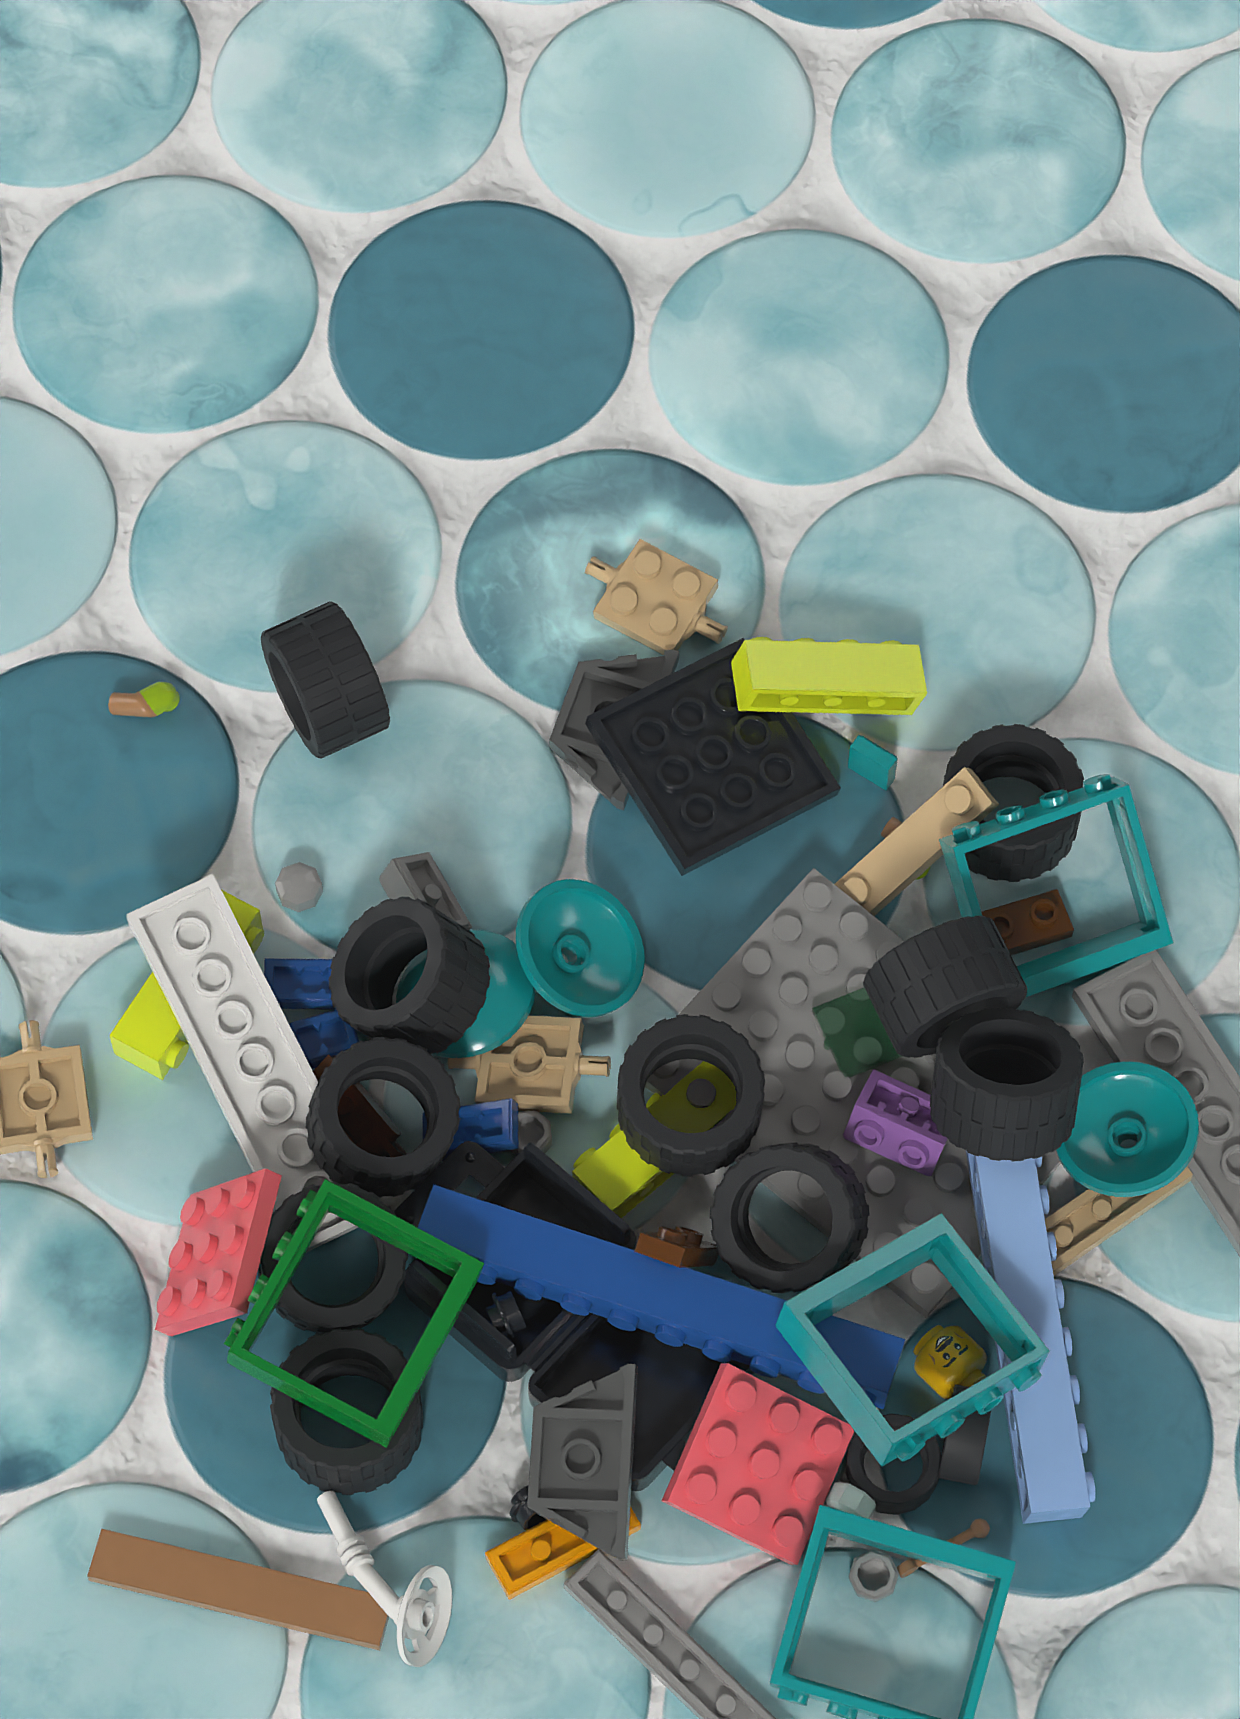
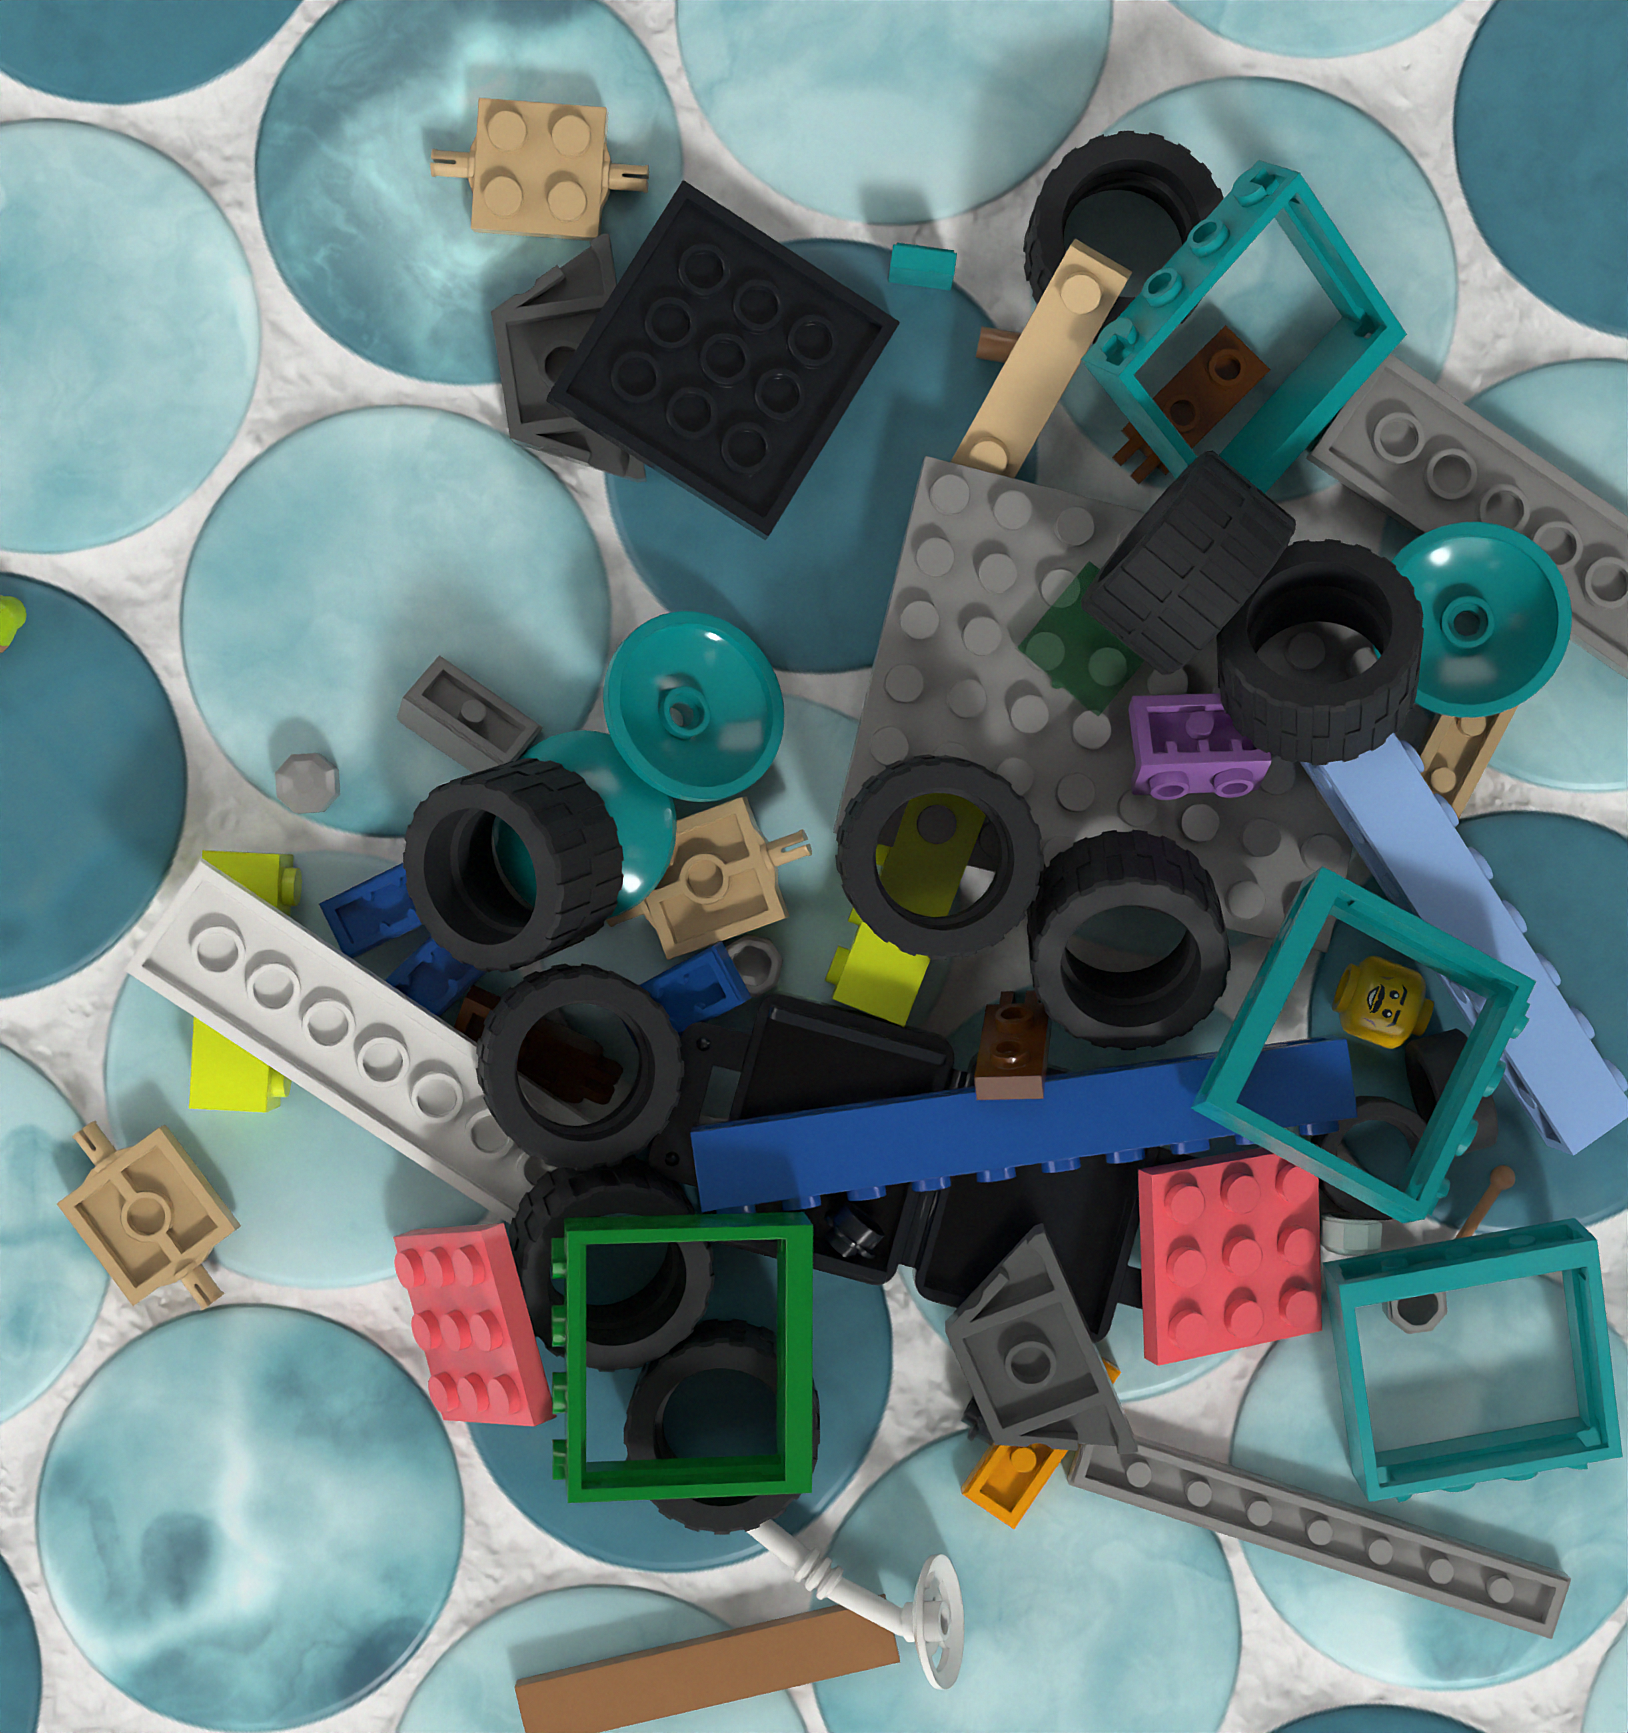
camera: 30 degrees left, 25 degrees up
black tyre [261,601,390,759] -> none
neon yellow brick [731,637,927,715] -> none

